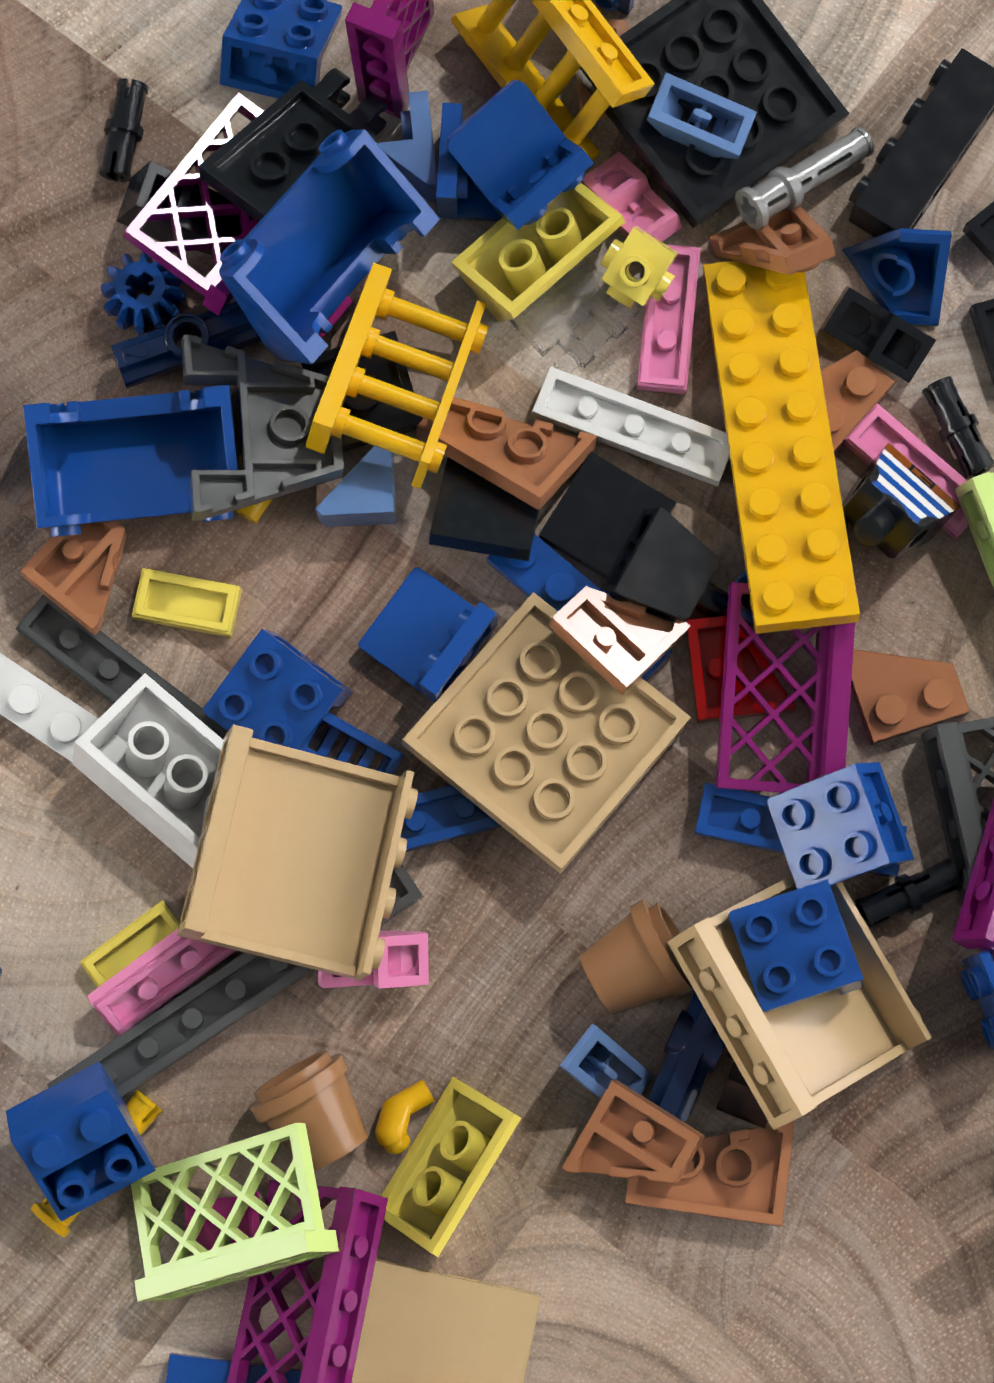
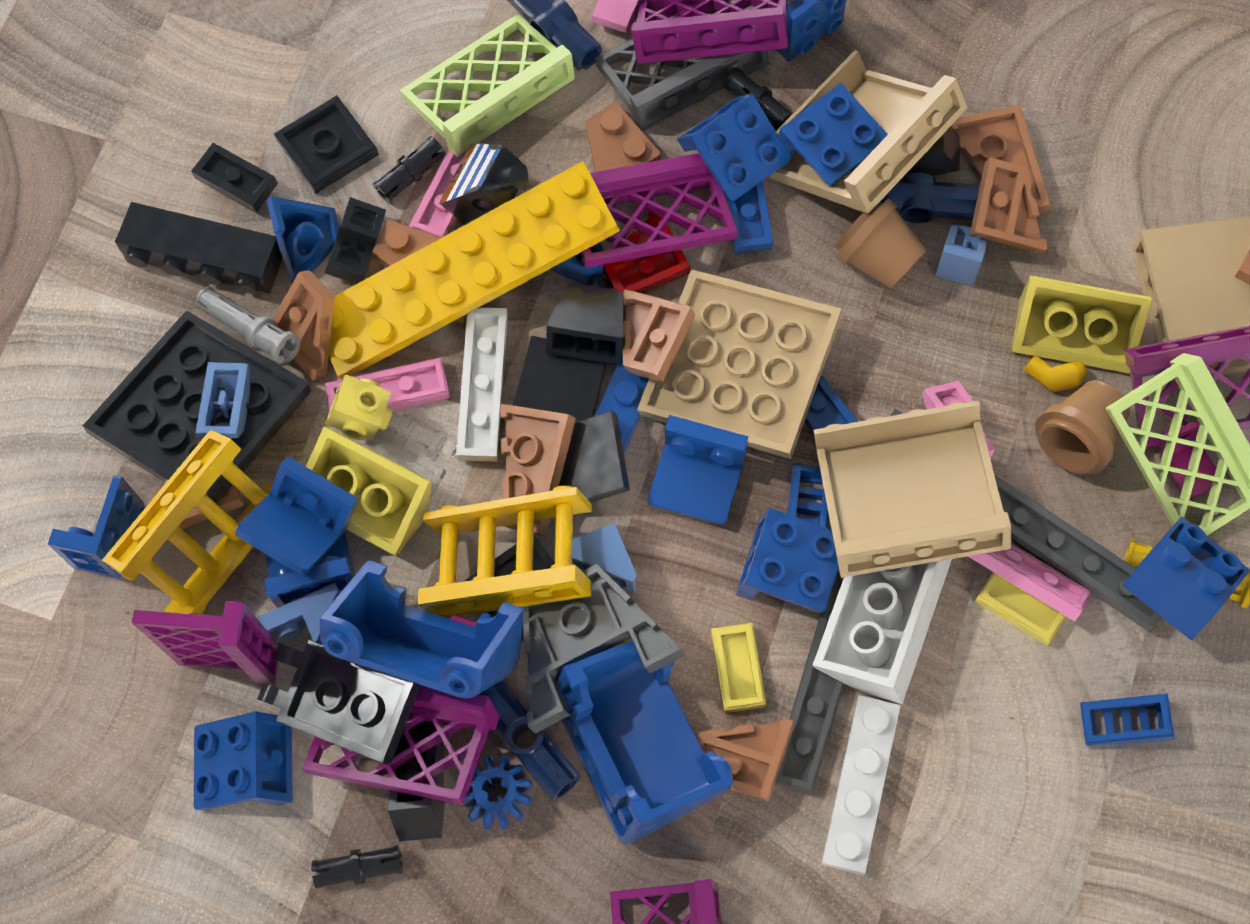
camera: 110 degrees left, 10 degrees down
bright pink slope [581,151,682,242] -> none

